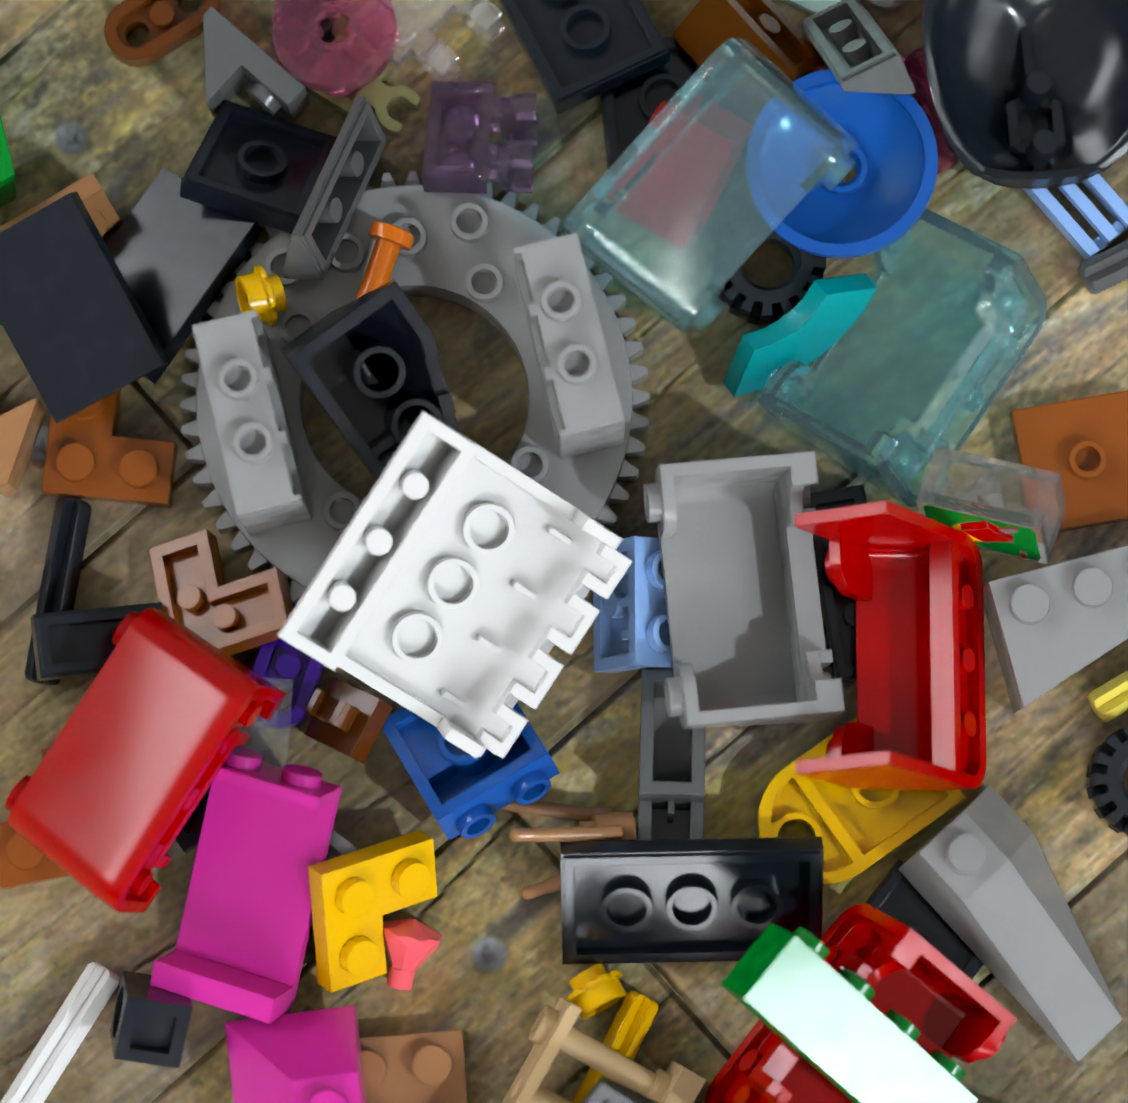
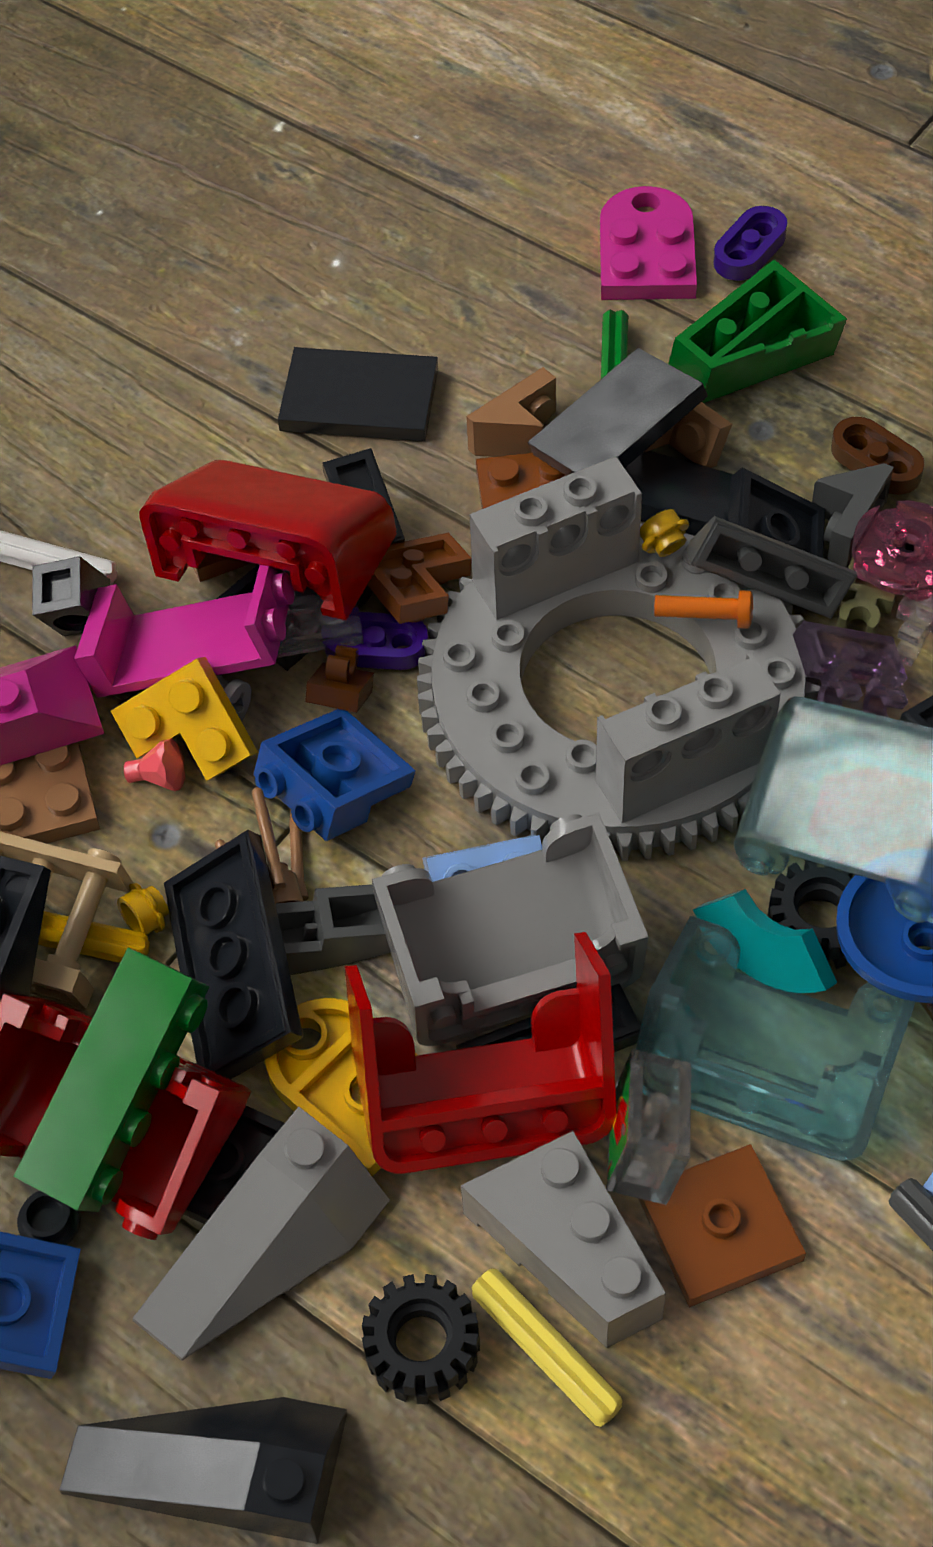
camera: 80 degrees right, 25 degrees down
black axle [24,497,92,685] -> none
white slope [277,410,633,759] -> none
black wedge [279,280,461,481] -> none

